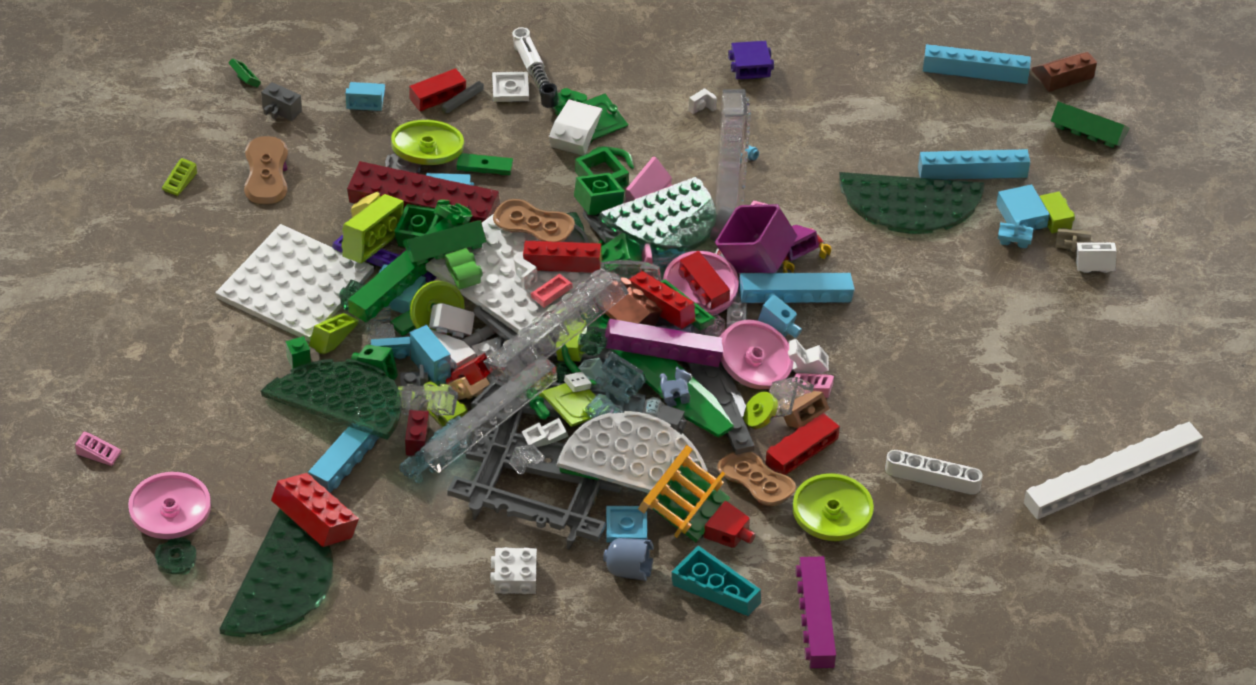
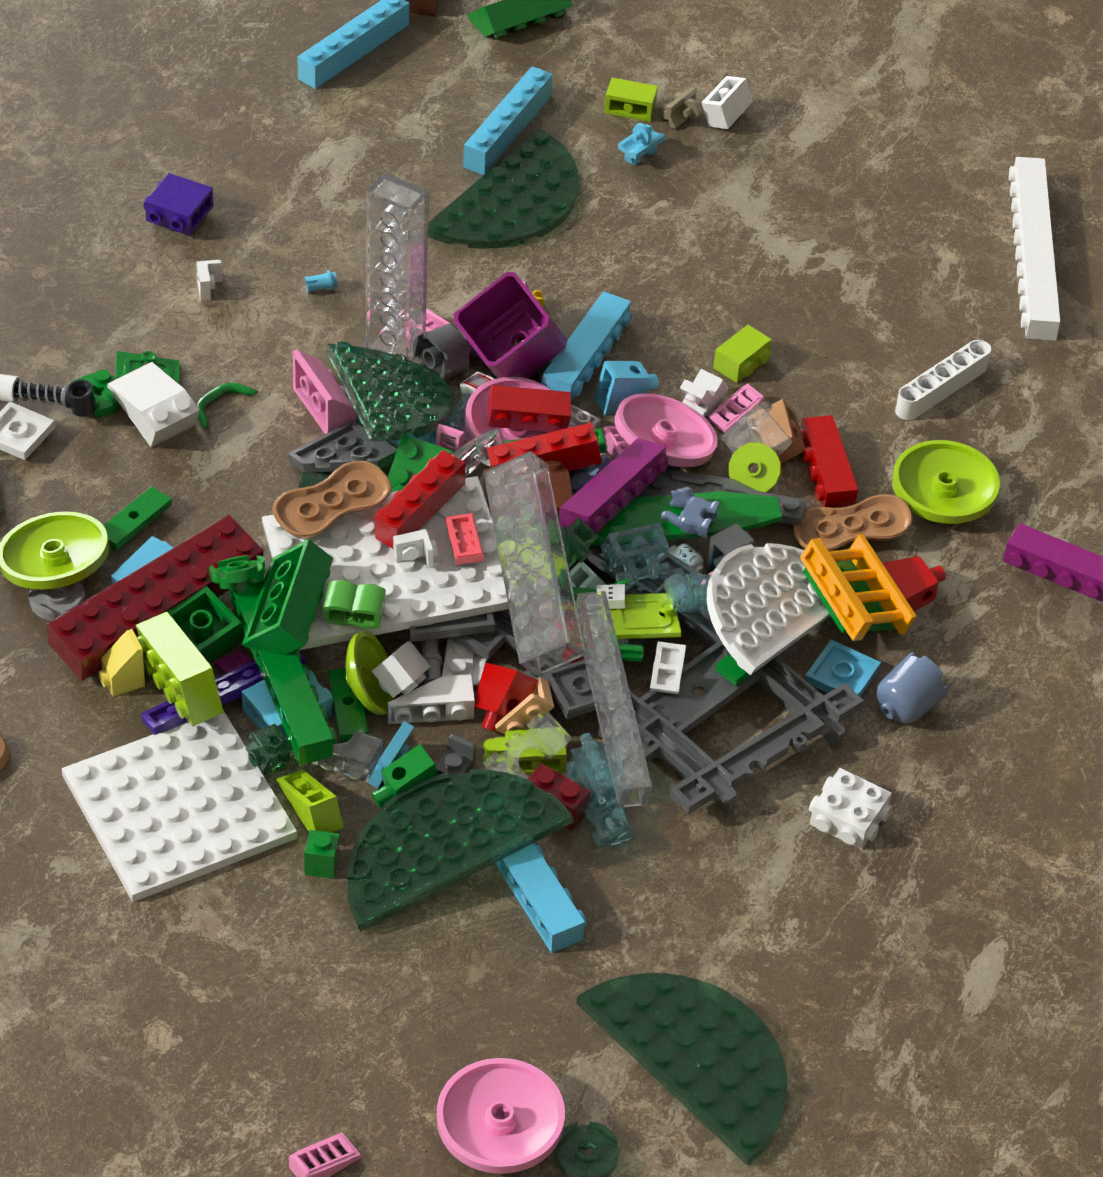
camera: 60 degrees left, 0 degrees up
red brick [271,473,359,547] -> none
medium azure brick [410,325,451,386] -> none
clear bracket [509,444,545,474] -> none
green brick [574,173,625,215] -> none
green window [575,147,629,188] -> none
teal wedge [671,546,762,616] -> none
medium azure brick [996,184,1049,230] -> none
none -> lime brick [713,325,772,383]

